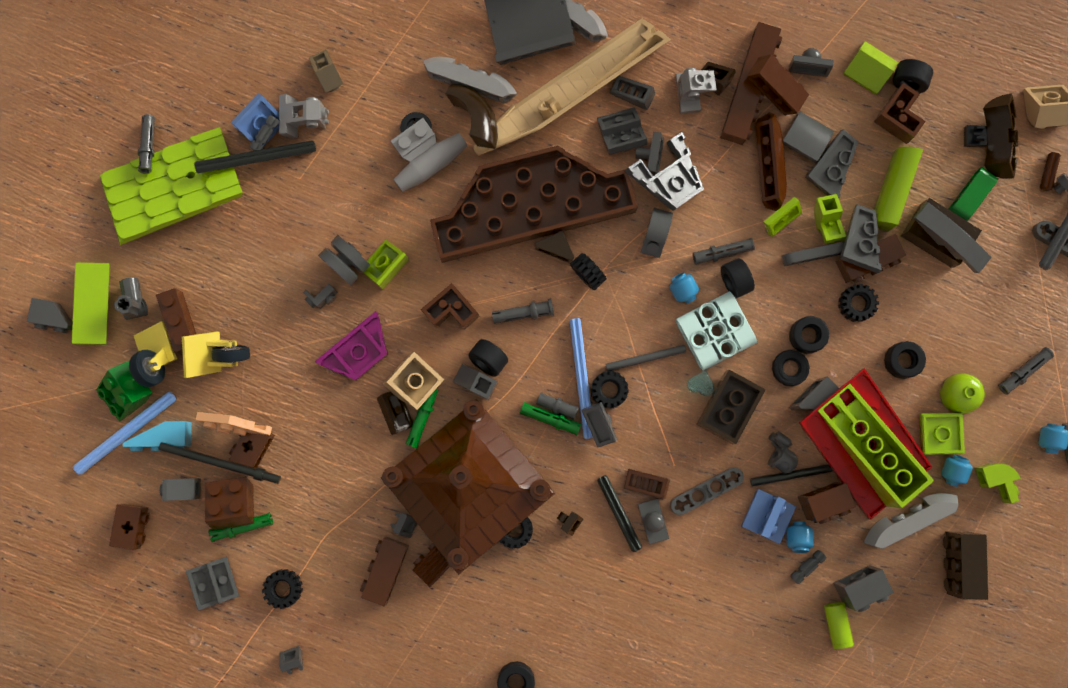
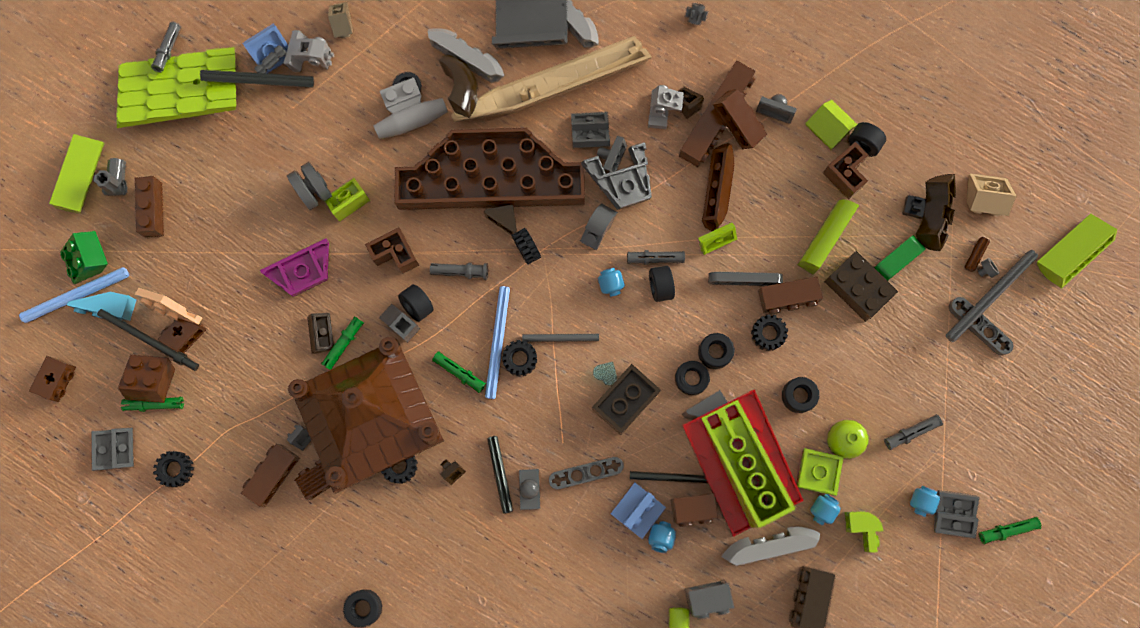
camera: 15 degrees right, 5 degrees down
dark grey slope [27,298,73,333] -> none
plate [129,321,177,387] -> none
dark grey slope [160,478,201,501] -> none
light yellow plate [182,331,250,378] -> none
dark grey tile [279,646,303,674] -> none
dark grey bracket [303,284,338,309] -> none
tan slope [383,352,444,410] -> none
dark grey pin [536,392,579,419] -> none
dark grey tile [582,402,617,447] -> none
dark grey slope [610,76,655,110] -> none
reddish brown slope [624,469,670,499] -> none
light aqua connector [675,291,757,371] -> none
dark grey piece [768,431,798,474] -> none
dark grey slope [783,111,834,163] -> none
dark grey axle [790,550,827,584] -> none
dark grey wing [805,129,858,198] -> none
lime brick [814,194,846,244] -> none
dark grey wing [840,204,882,273] -> none
dark grey slope [914,202,992,273] -> none

